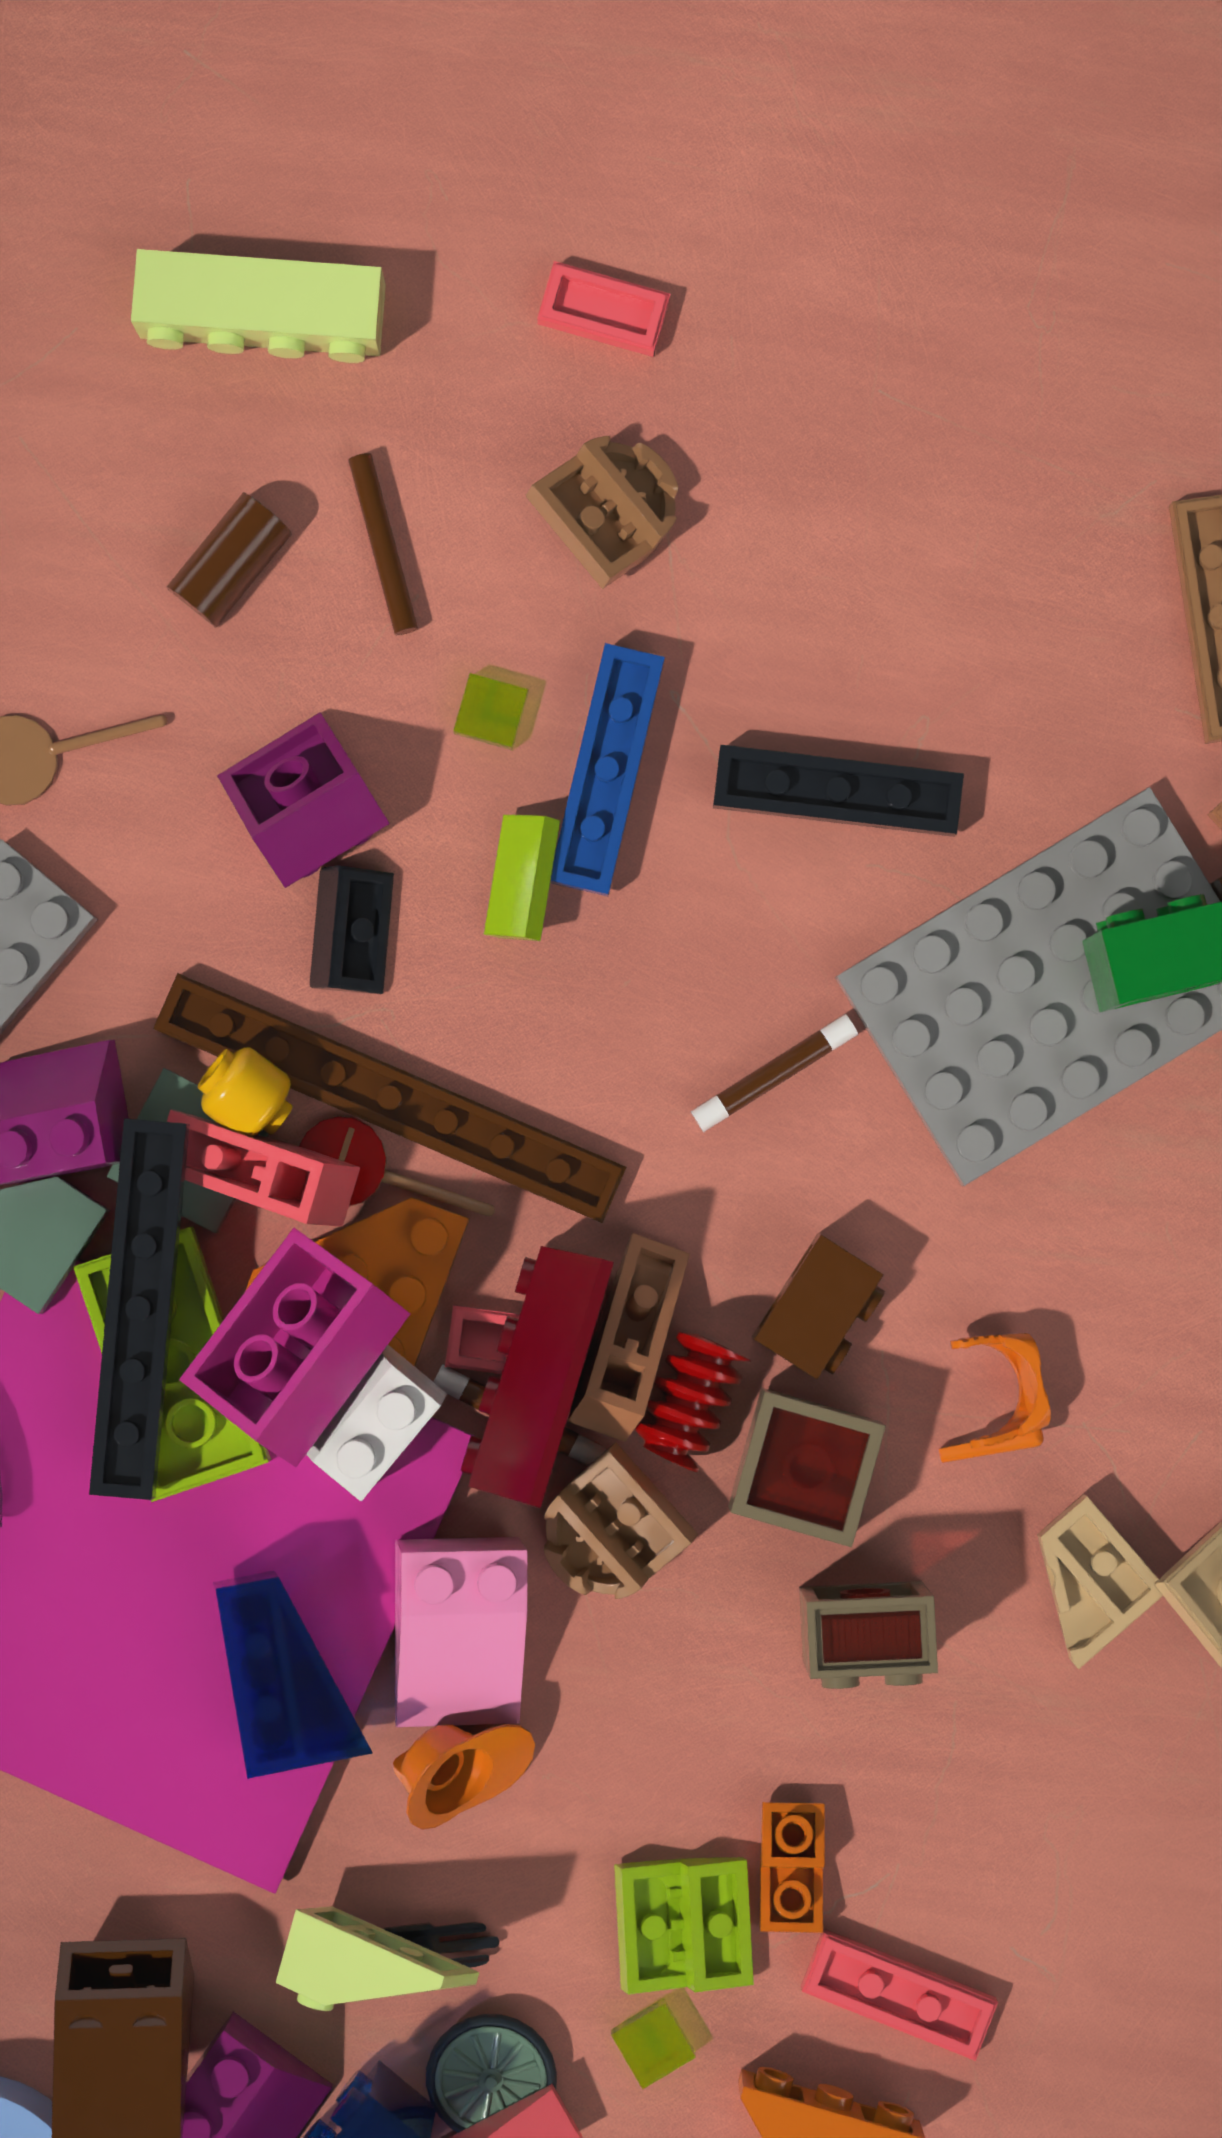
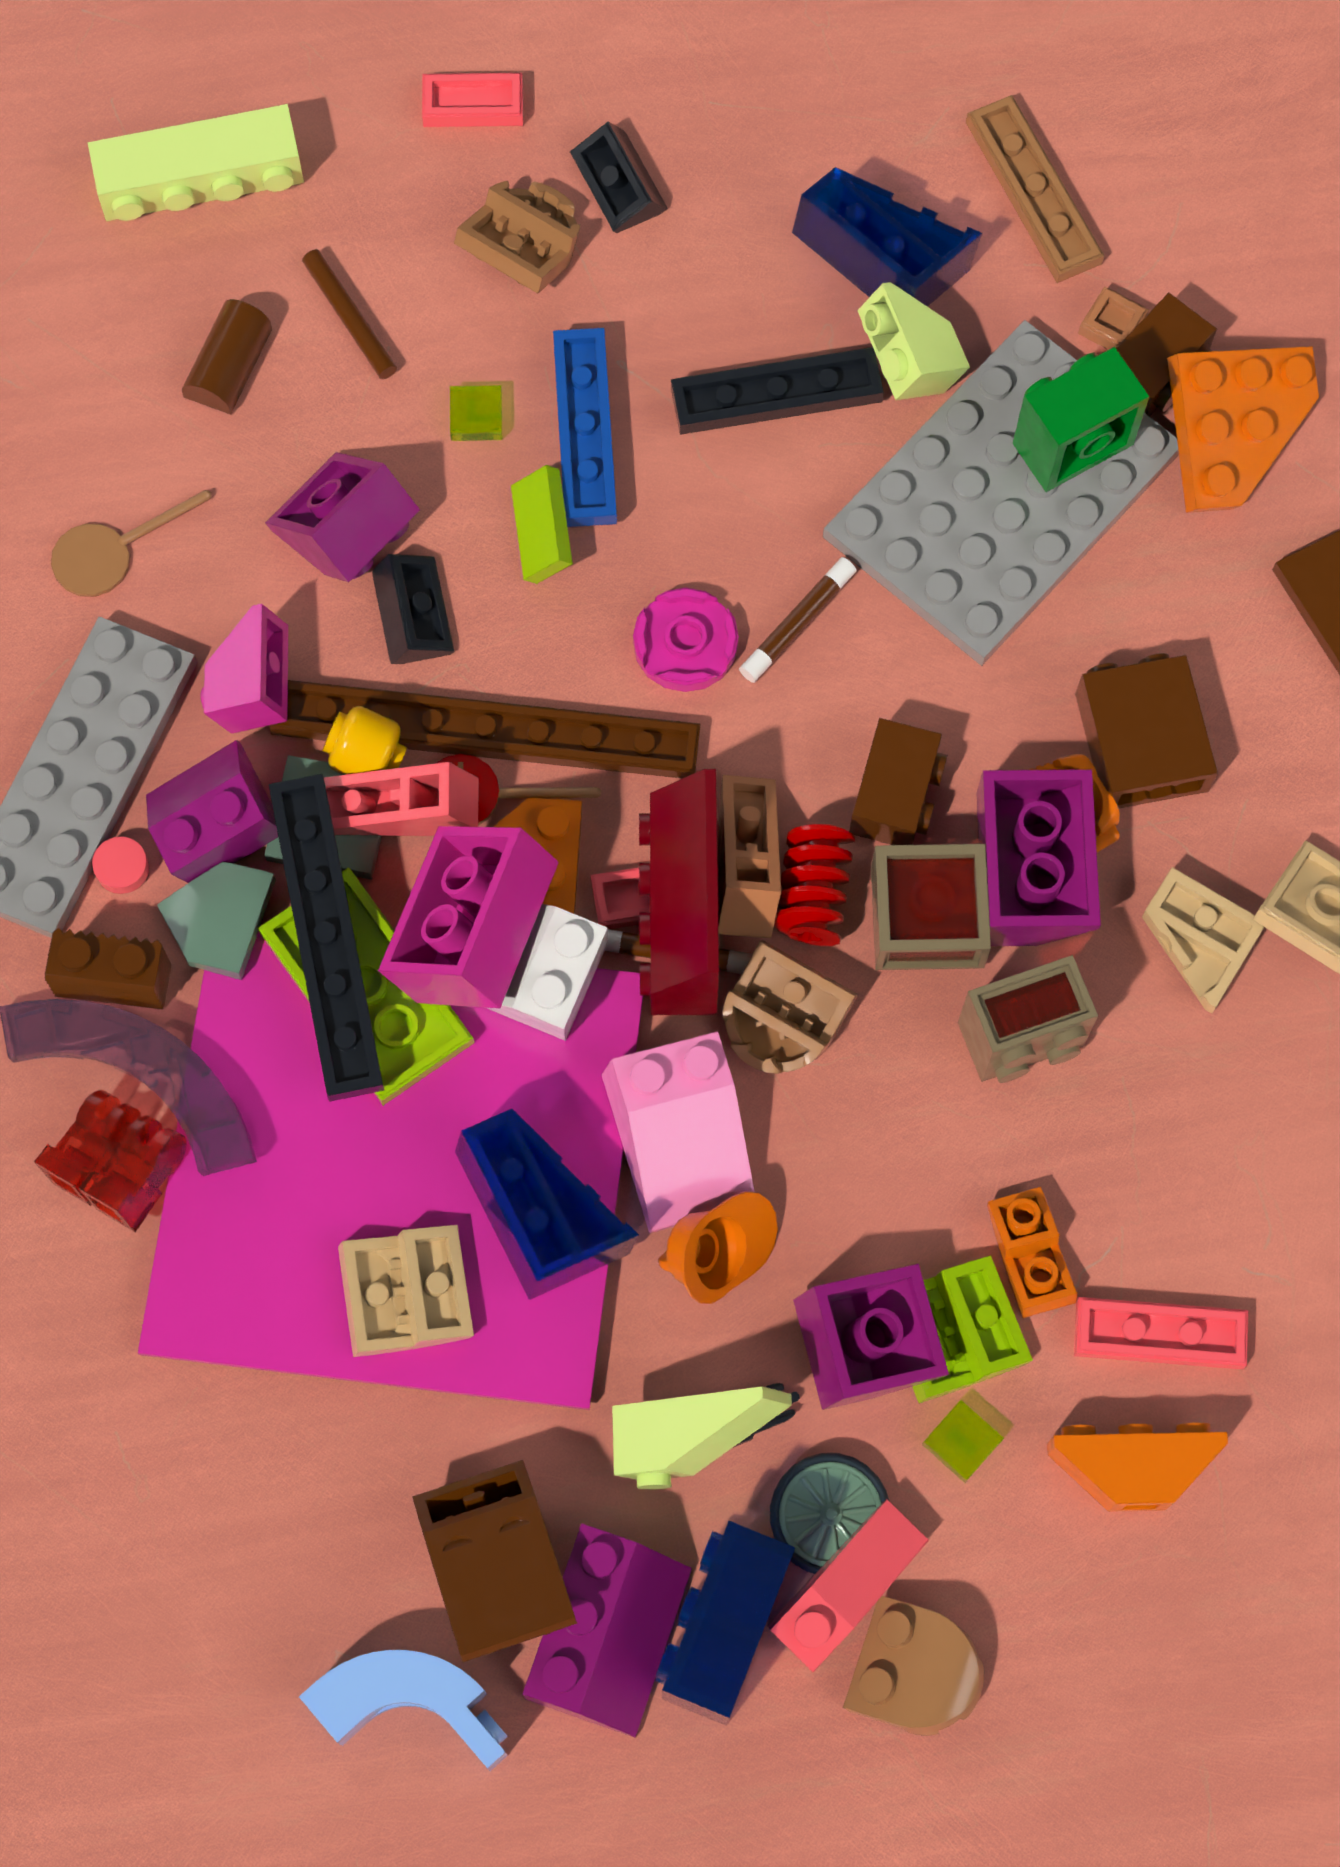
camera: 20 degrees left, 15 degrees down
none -> dark pink slope [201,603,288,734]
none -> tan slope [338,1225,474,1357]
none -> black slope [570,121,668,233]
none -> dark pink tile [633,587,739,692]
none -> clear blue wedge [792,167,982,307]
none -> magenta slope [793,1264,949,1410]
none -> yellowish green slope [857,282,970,400]
none -> magenta slope [976,769,1101,946]
none -> reddish brown brick [1075,653,1218,809]

